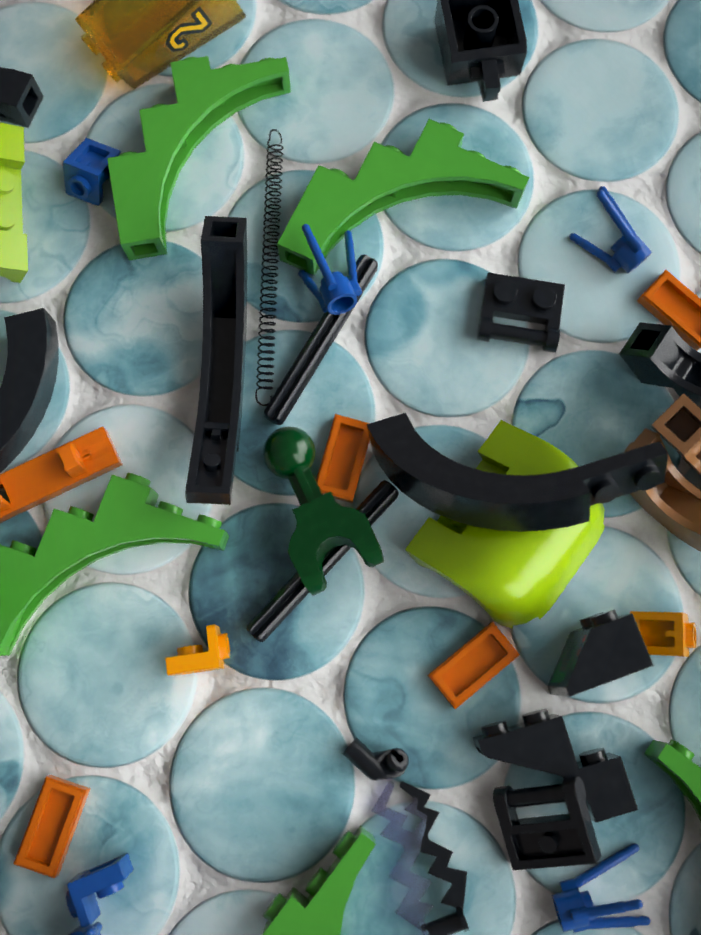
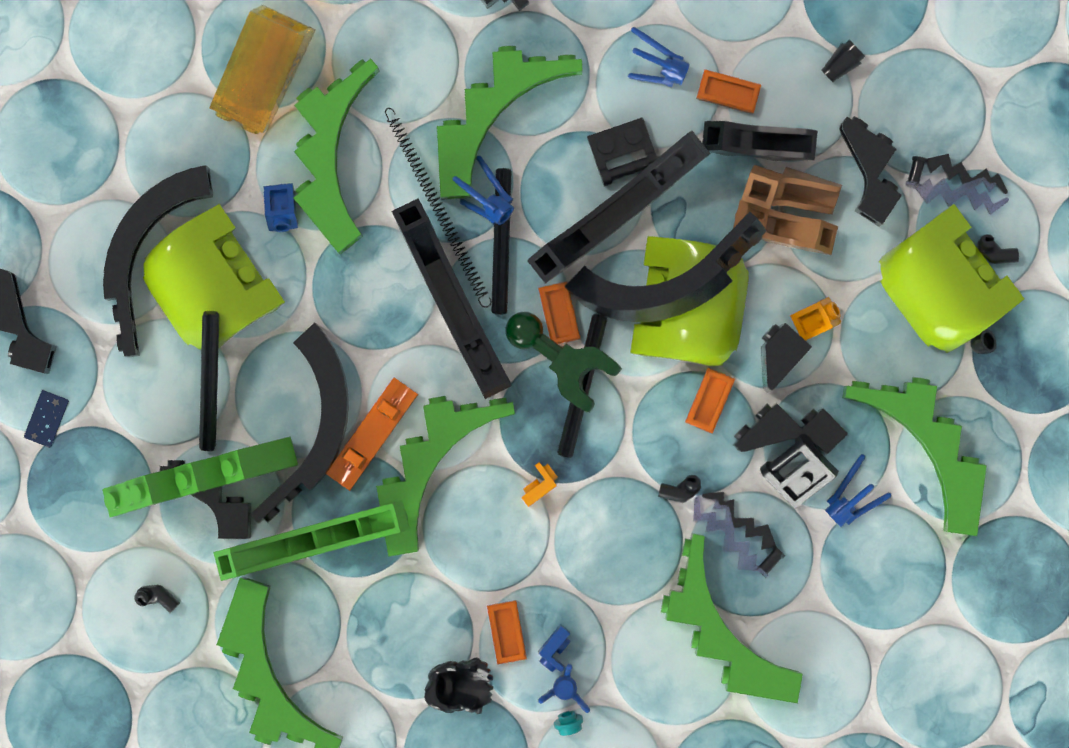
camera: 25 degrees left, 10 degrees up
none -> black arch [527,131,710,284]

